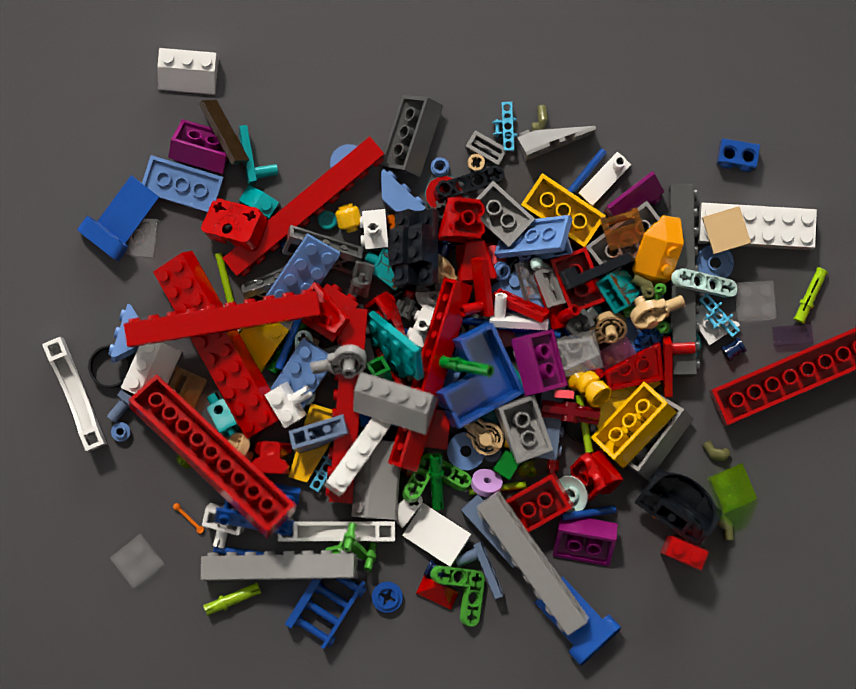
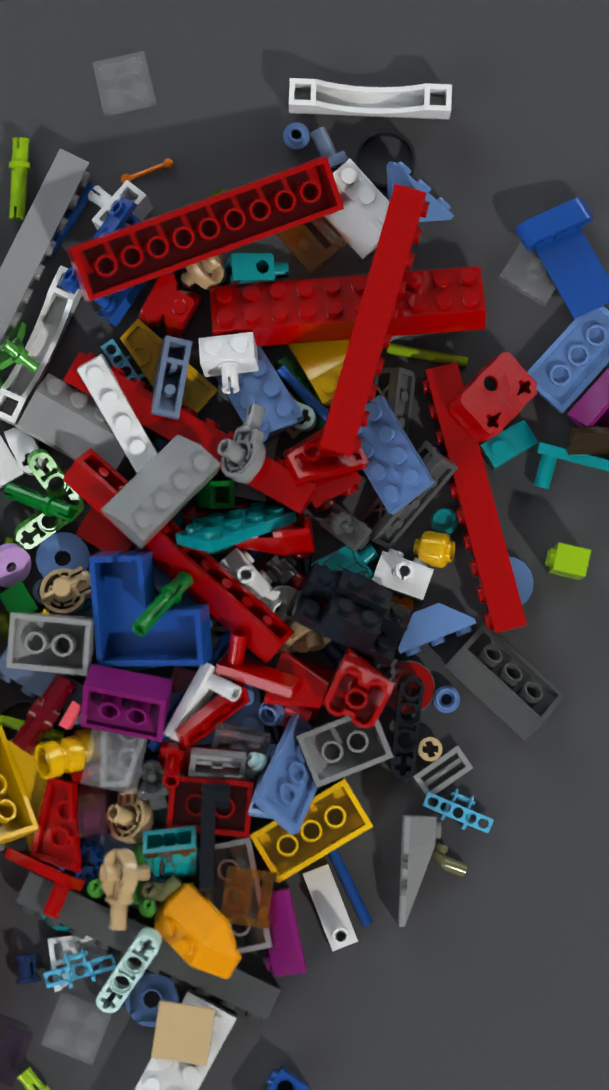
camera: 115 degrees right, 0 degrees up
none -> lime brick [544,543,591,580]

